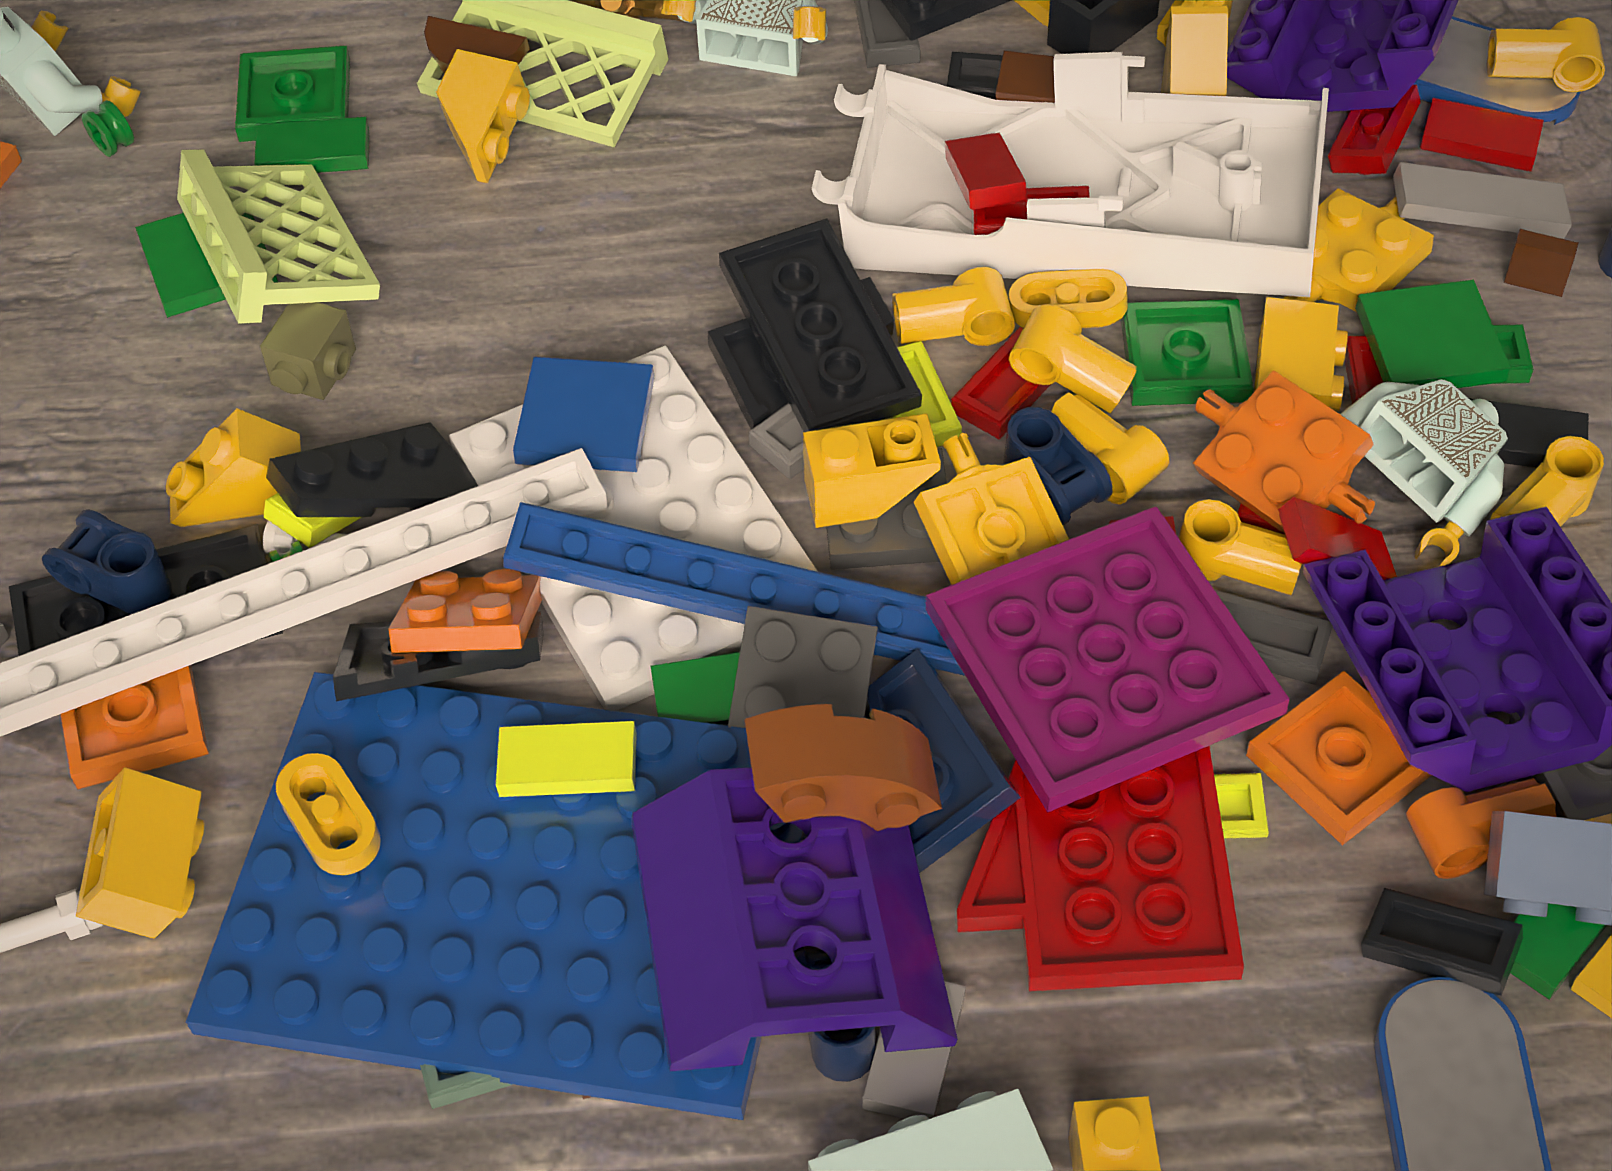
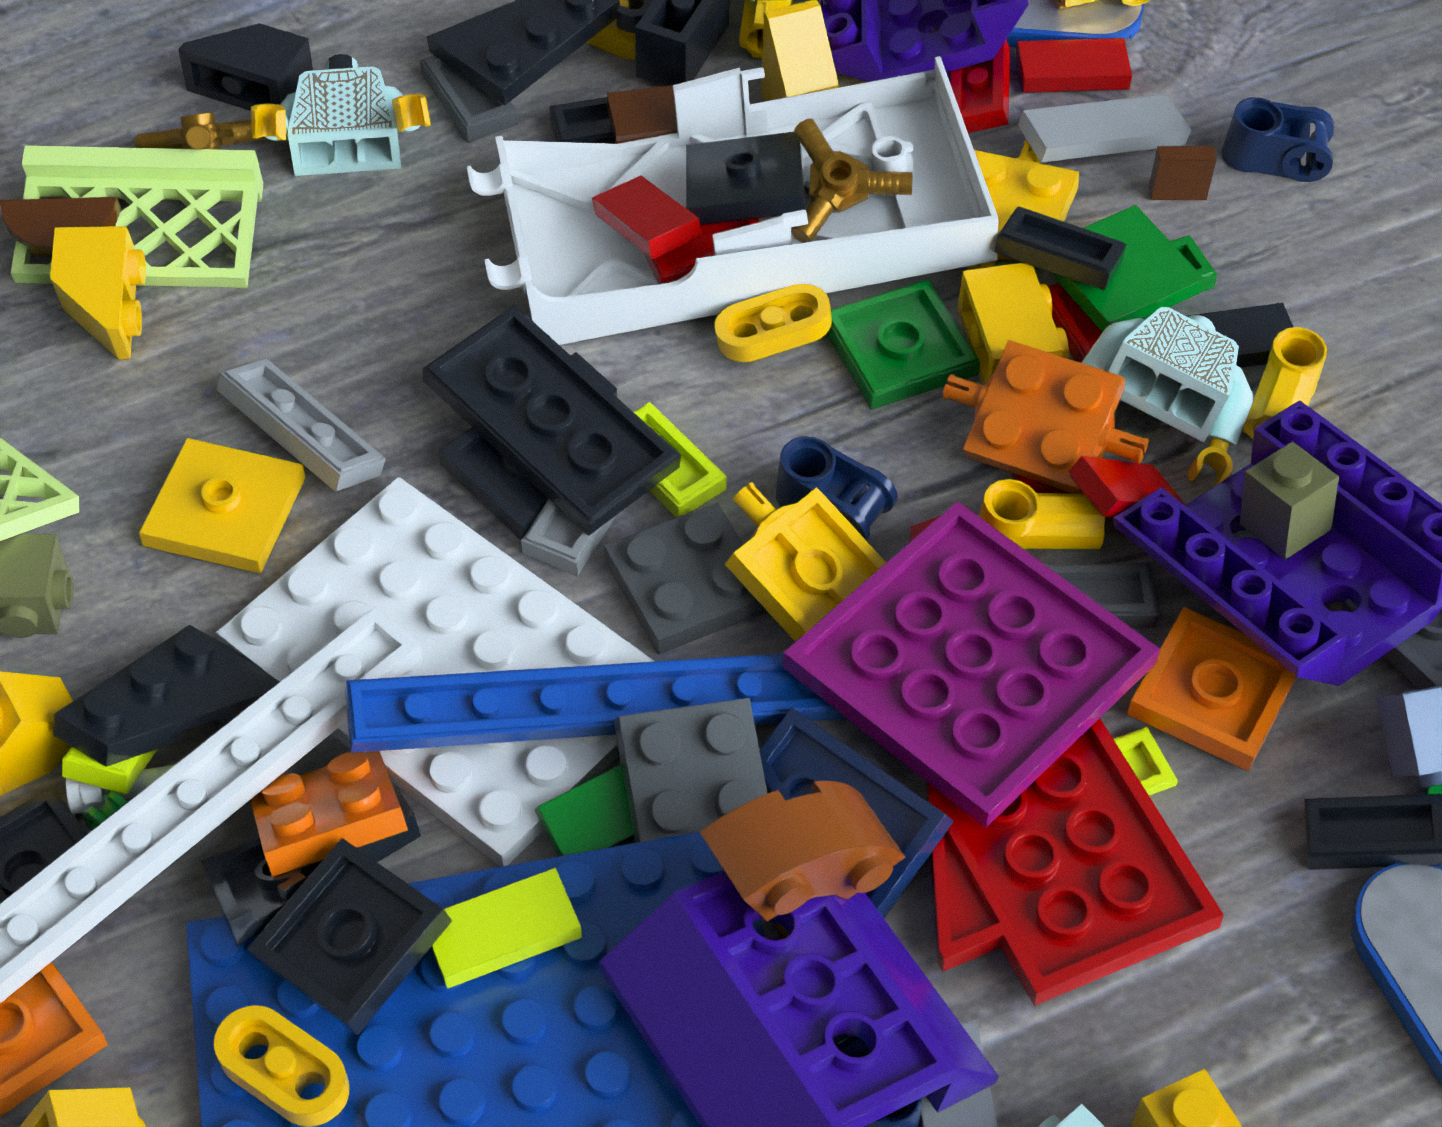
camera: 25 degrees left, 0 degrees up
blue tile [513,357,654,472] -> none
yellow slope [803,413,941,528] -> none
yellow piece [892,267,1015,346] -> none
red tile [951,327,1051,440] -> none
yellow piece [1009,304,1137,413] -> none
yellow piece [1051,392,1169,505] -> none
orange piece [1406,778,1556,879] -> none
none -> yellow plate [139,438,306,574]
none -> light grey tile [216,358,386,492]
none -> black plate [247,838,452,1036]
none -> black plate [686,132,806,225]
none -> pearl gold piece [791,119,913,243]
none -> black tile [994,206,1127,291]
none -> olive brick [1240,441,1339,560]

